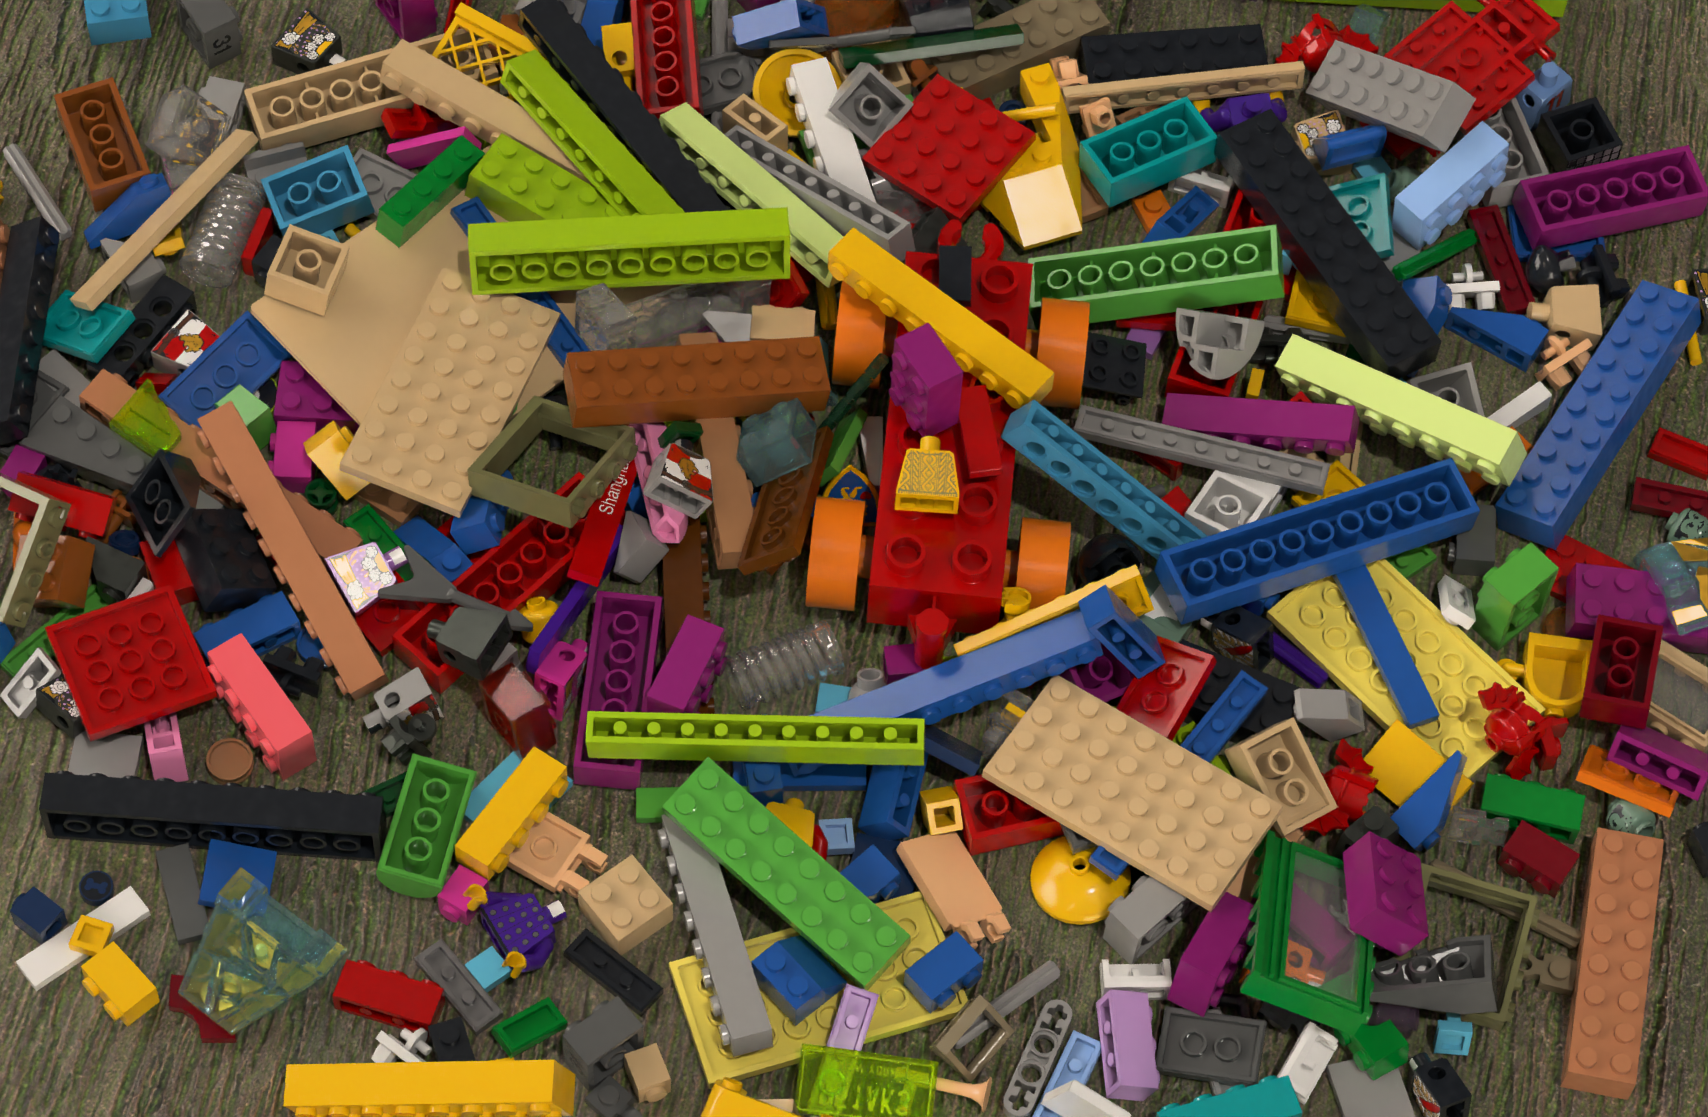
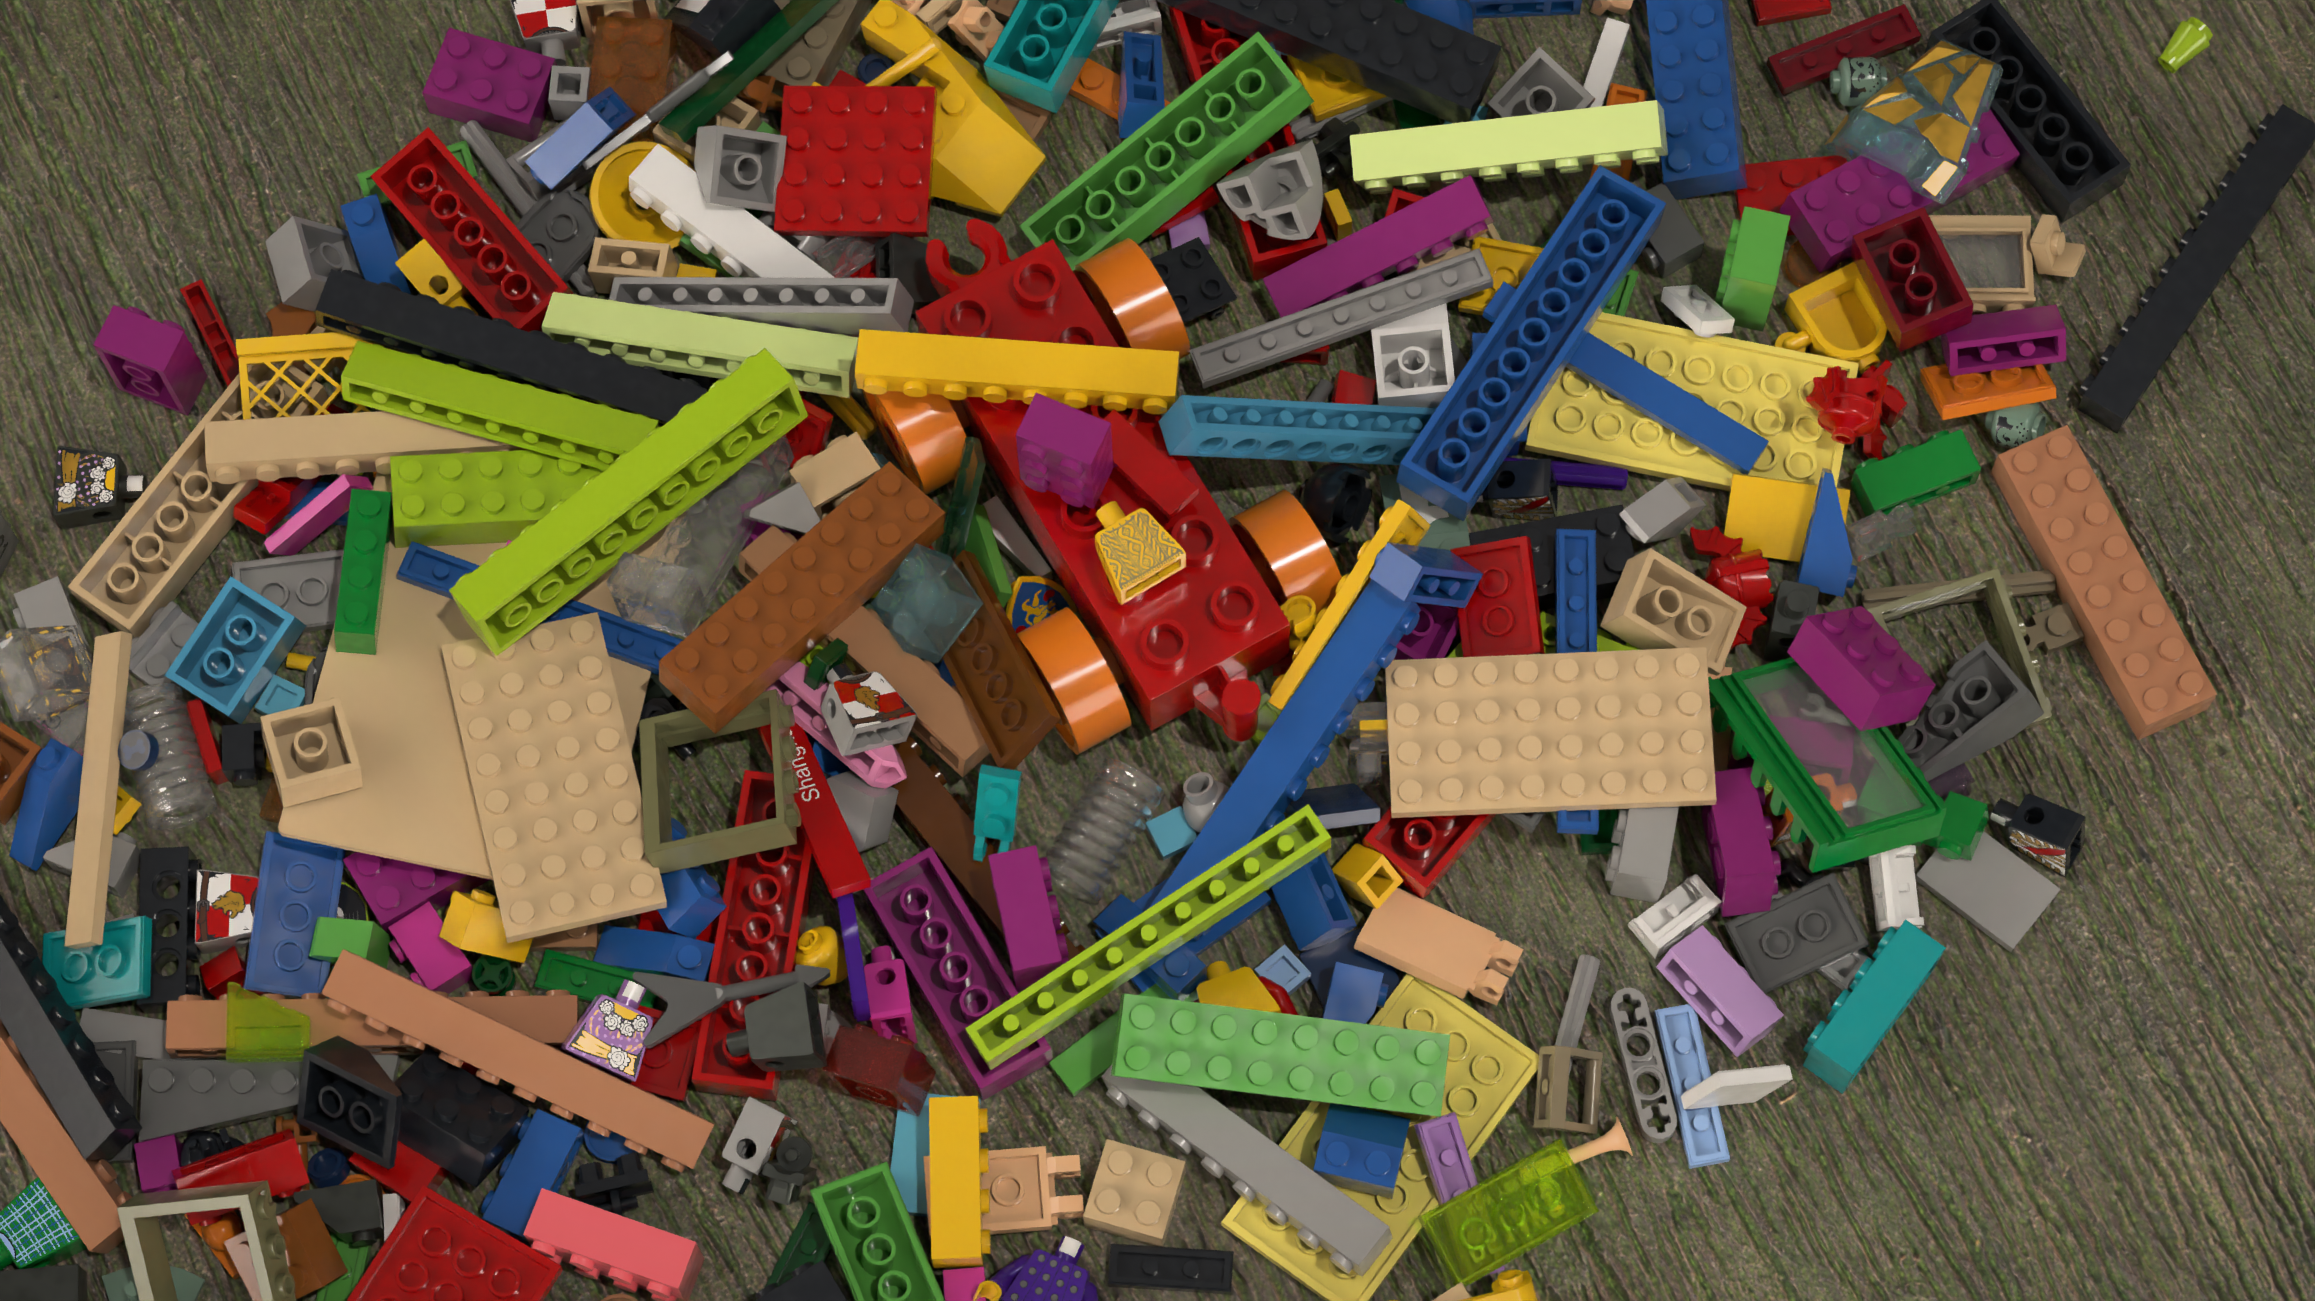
camera: 30 degrees left, 10 degrees up
magenta brick [882,644,926,685] -> none
blue brick [903,931,984,1014] -> none
black tile [938,245,972,307] -> none
yellow dish [1030,835,1131,925] -> none
medium azure tile [1433,1012,1473,1056] -> none
dark red brick [1497,820,1580,898] -> none
none -> tile [118,730,159,771]
none -> teal hinge [973,764,1022,862]

